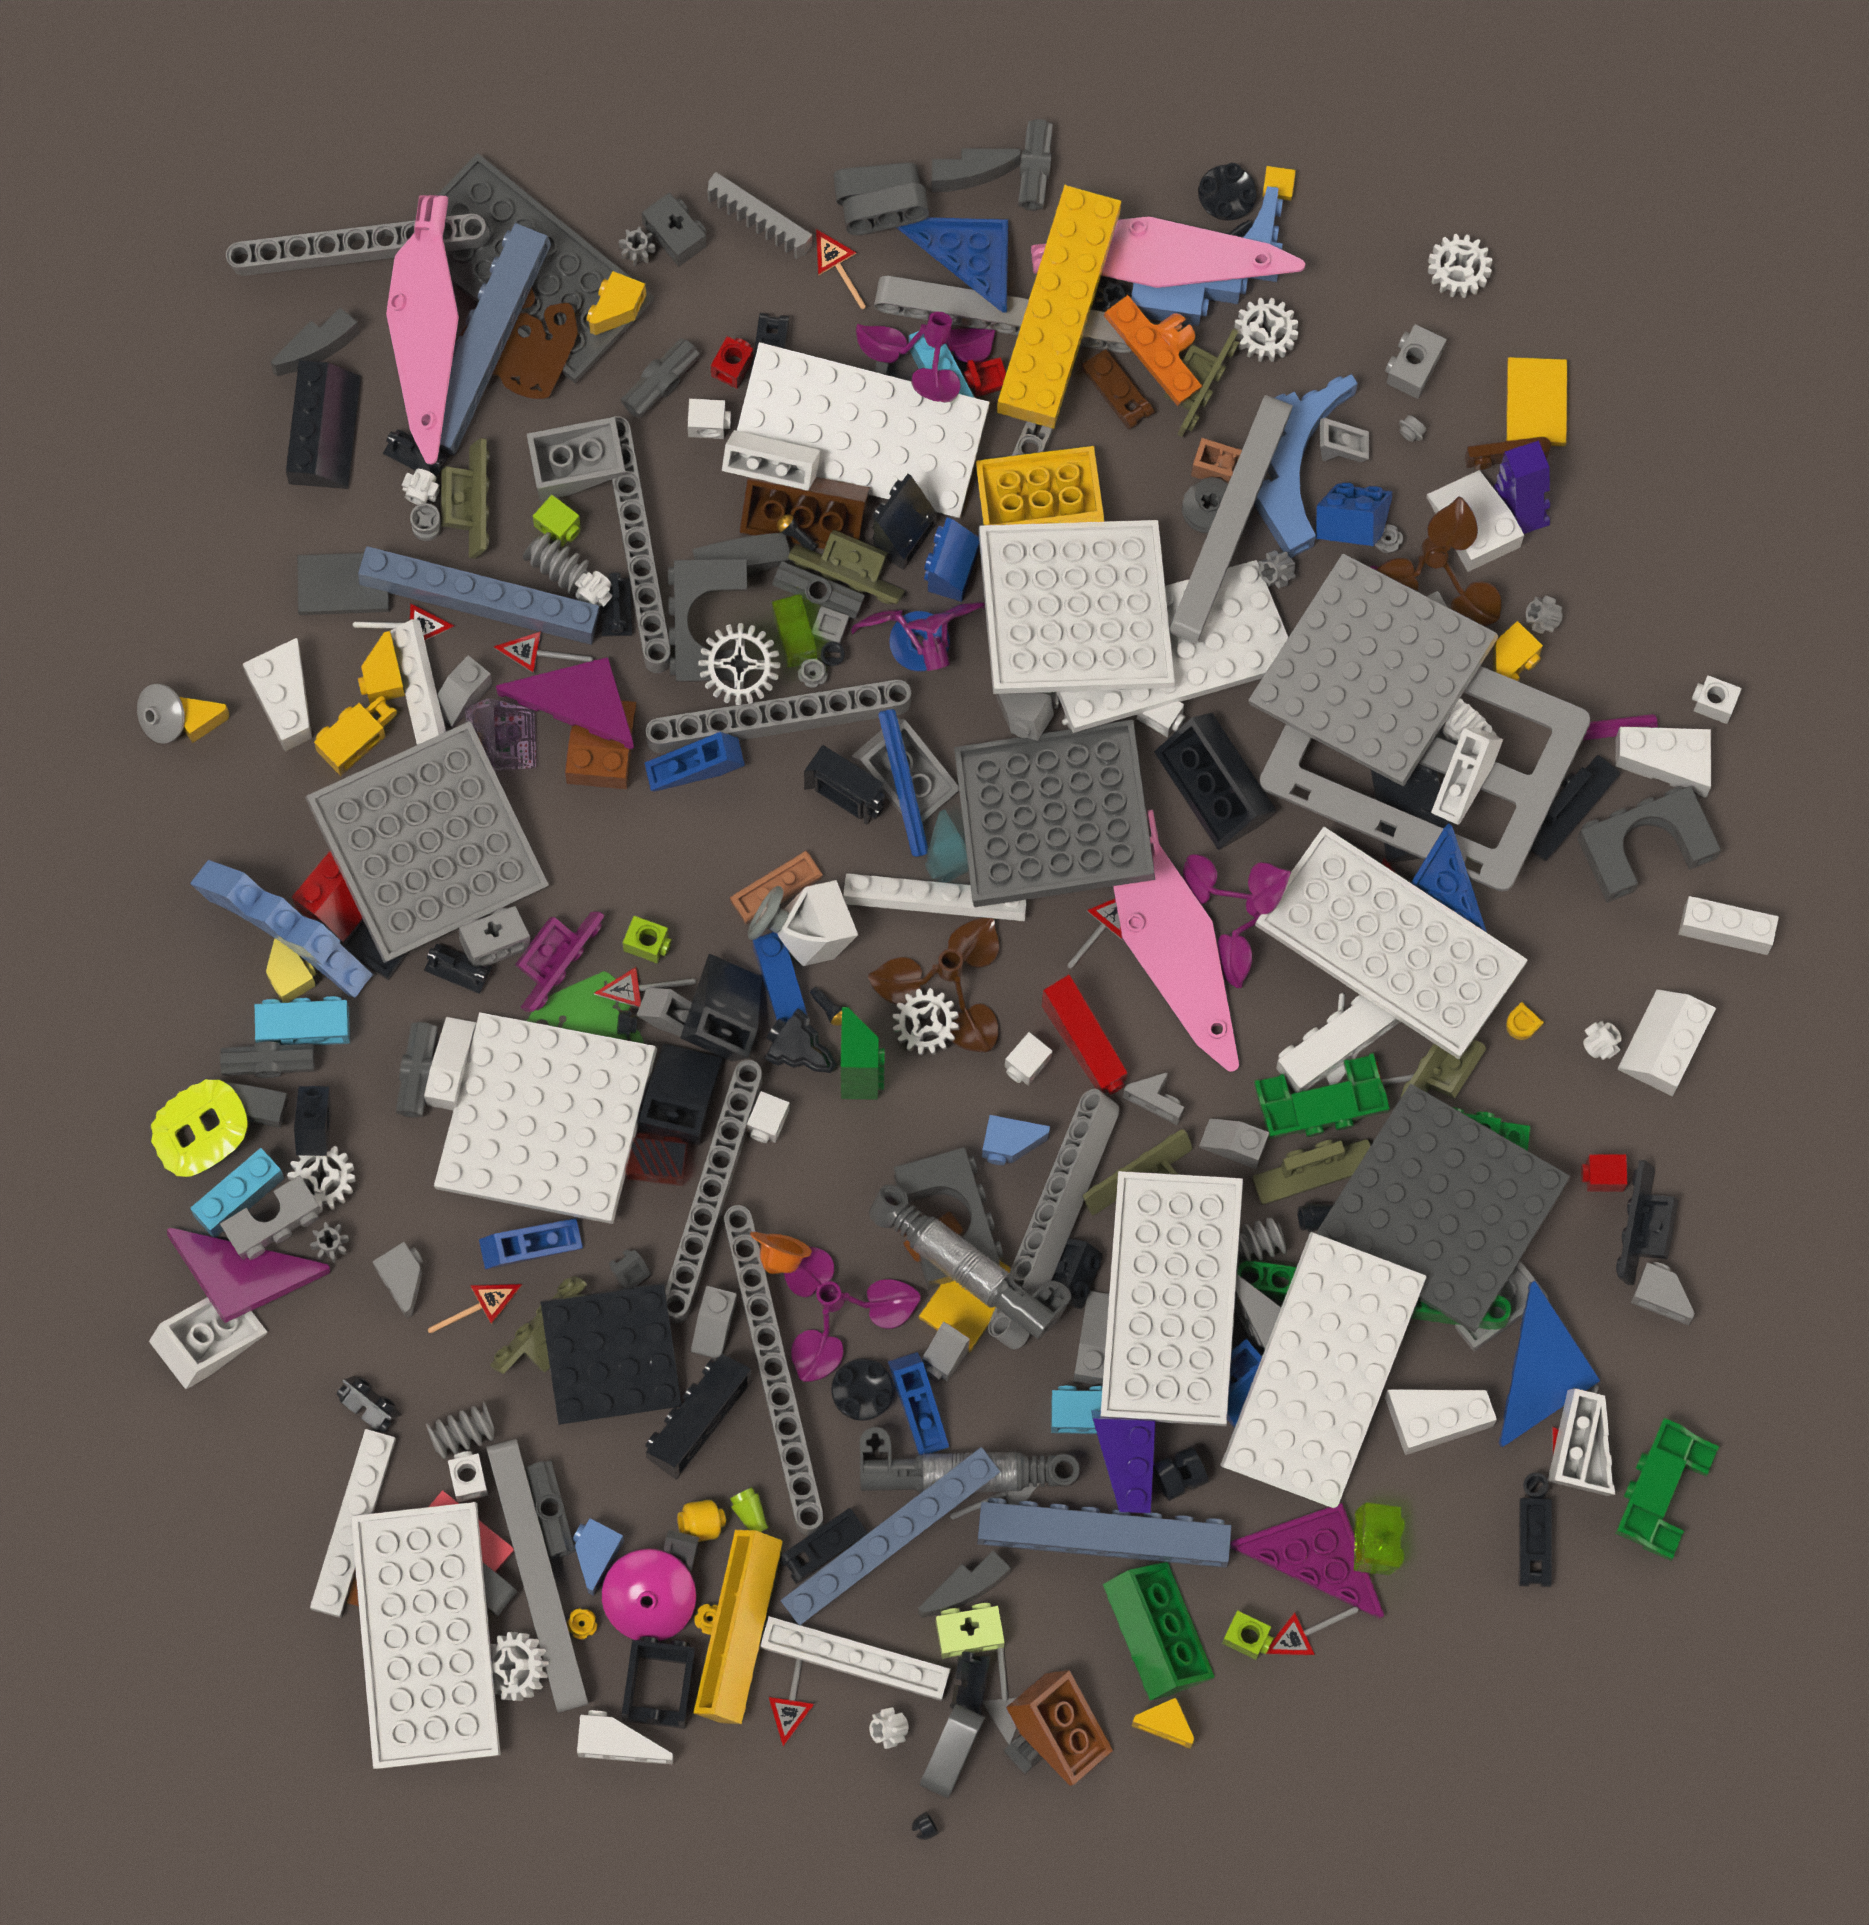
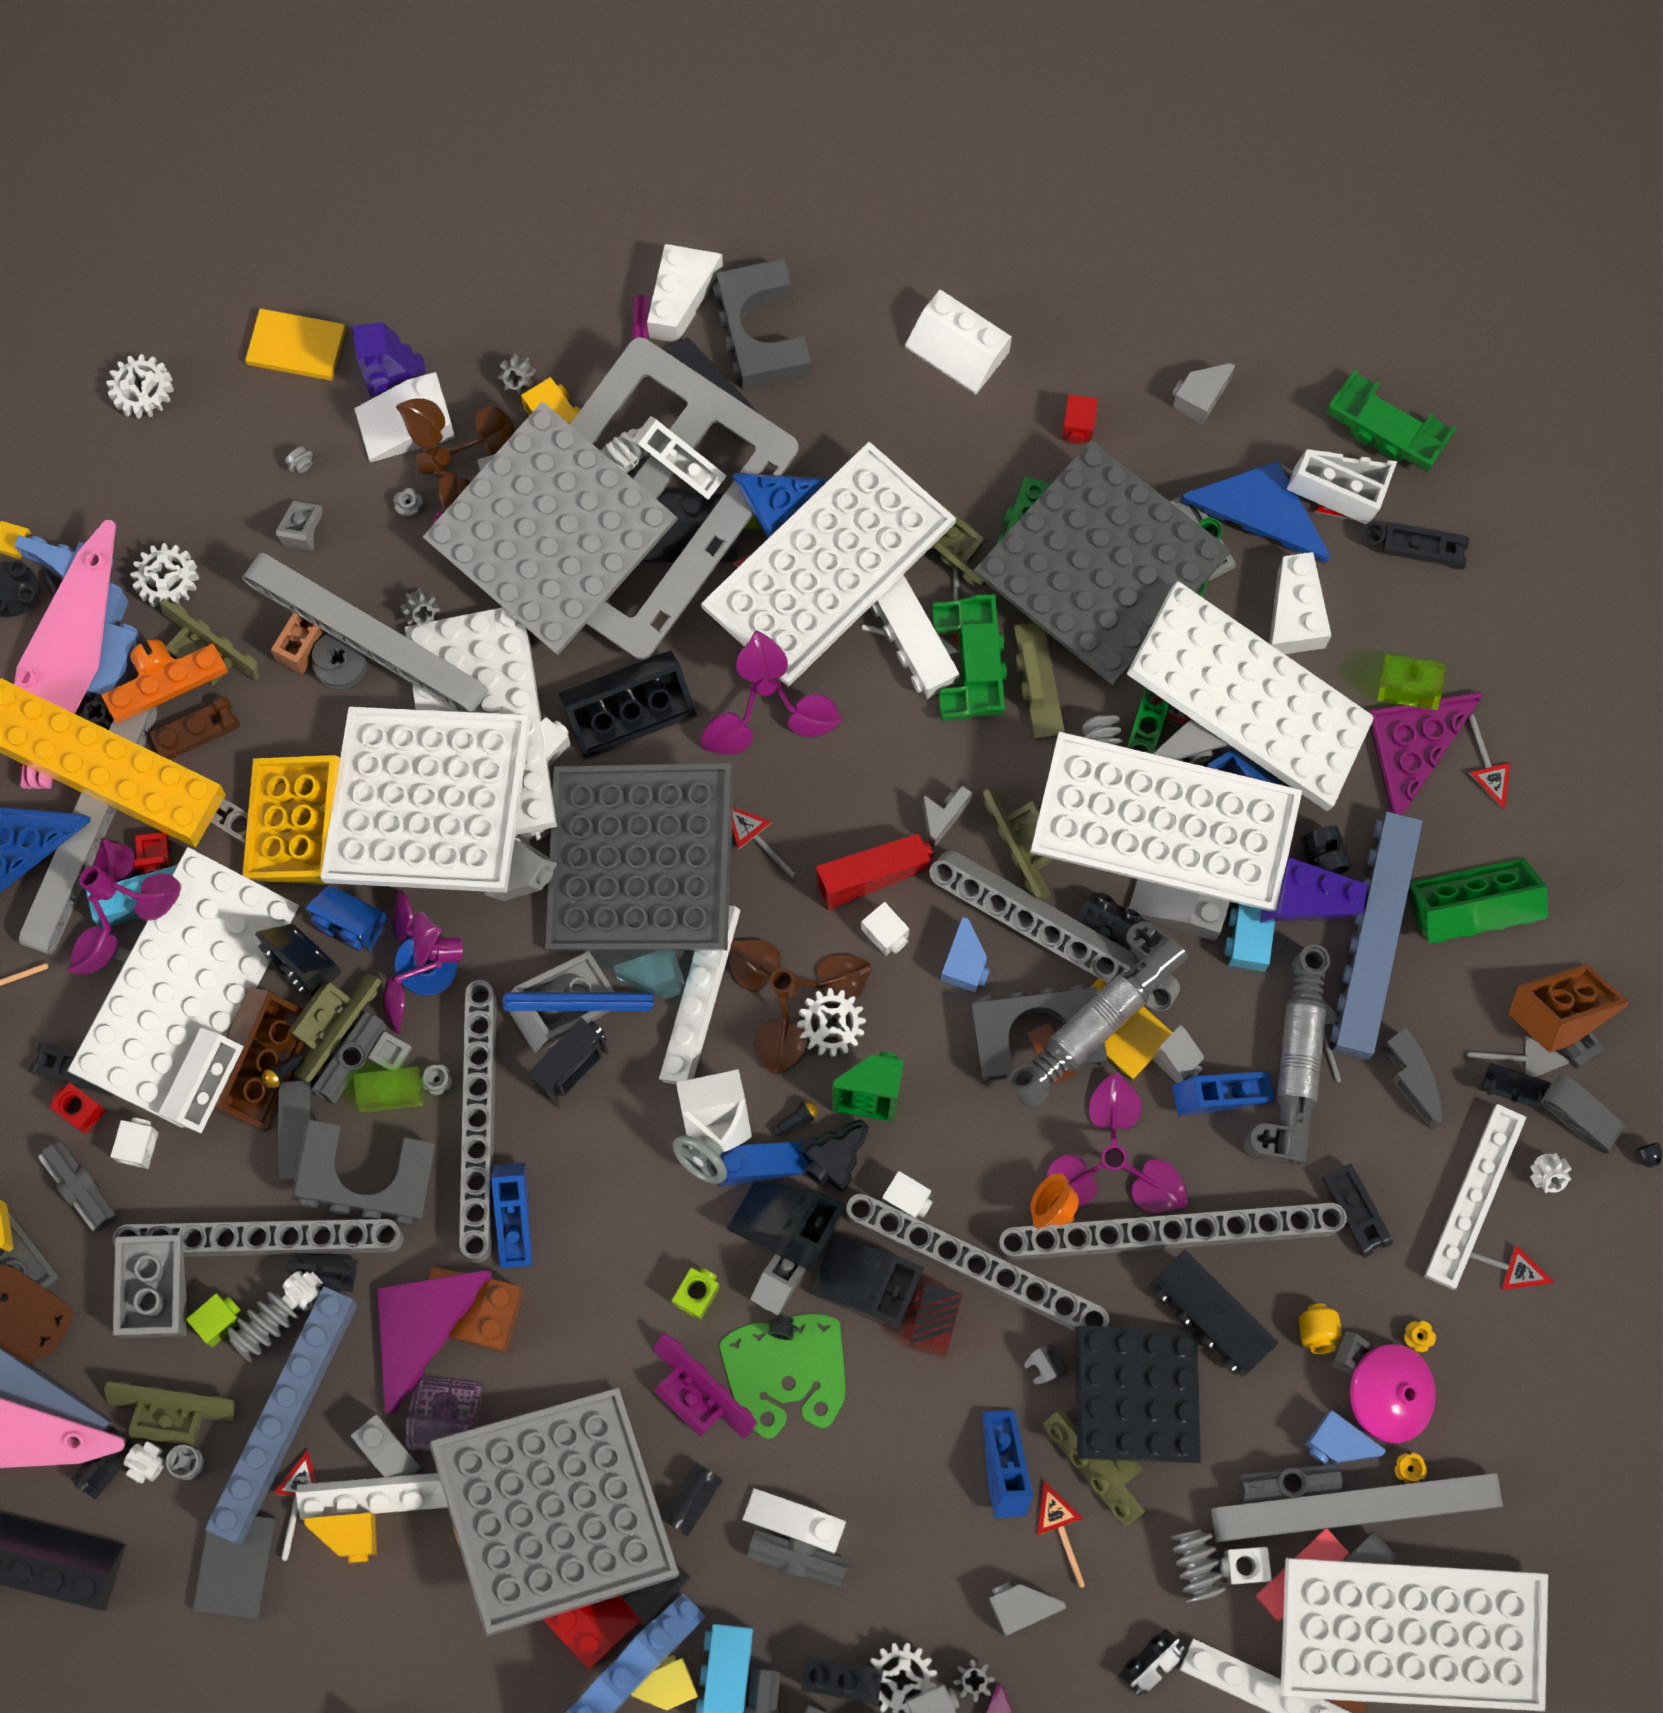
camera: 80 degrees left, 0 degrees up
white wedge [243,638,312,751] -> none
yellow brick [314,696,397,776] -> none
white plate [434,1012,657,1224] -> none
light grey brick [459,906,530,968] -> none
white gear [490,1632,549,1701] -> none
piece [493,631,593,674] -> none
white slope [577,1710,673,1765] -> none
piece [593,967,696,1008] -> none
black window [622,1637,695,1729] -> none
light grey slope [691,1286,737,1359] -> none
yellow brick [693,1530,783,1724] -> none
white gear [699,623,780,705] -> none
nougat tile [730,850,823,925] -> none
lime cone [730,1487,768,1532] -> none
sand blue brick [780,1447,1001,1626] -> none
black hinge [821,642,845,667] -> none
black dish [831,1359,893,1421] -> none
yellowish green brick [936,1603,1005,1659] -> none
bright pink wing [1113,810,1239,1072] -> none
yellow slope [1132,1698,1194,1749] -> none
light grey slope [1199,1118,1269,1169] -> none
lime brick [1222,1610,1273,1660] -> none
medium blue arch [1254,374,1358,558] -> none
black cone [1297,1202,1333,1233] -> none
blue slope [1316,483,1392,546] -> none
light grey brick [1385,324,1447,399] -> none
reddish brown plate [1465,437,1551,470] -> none
yellow tile [1506,1002,1544,1040] -> none
white gear [1583,1021,1622,1060] -> none
black bracket [1616,1160,1679,1285] -> none
white brick [1678,896,1779,955] -> none
white brick [1692,676,1741,724] -> none

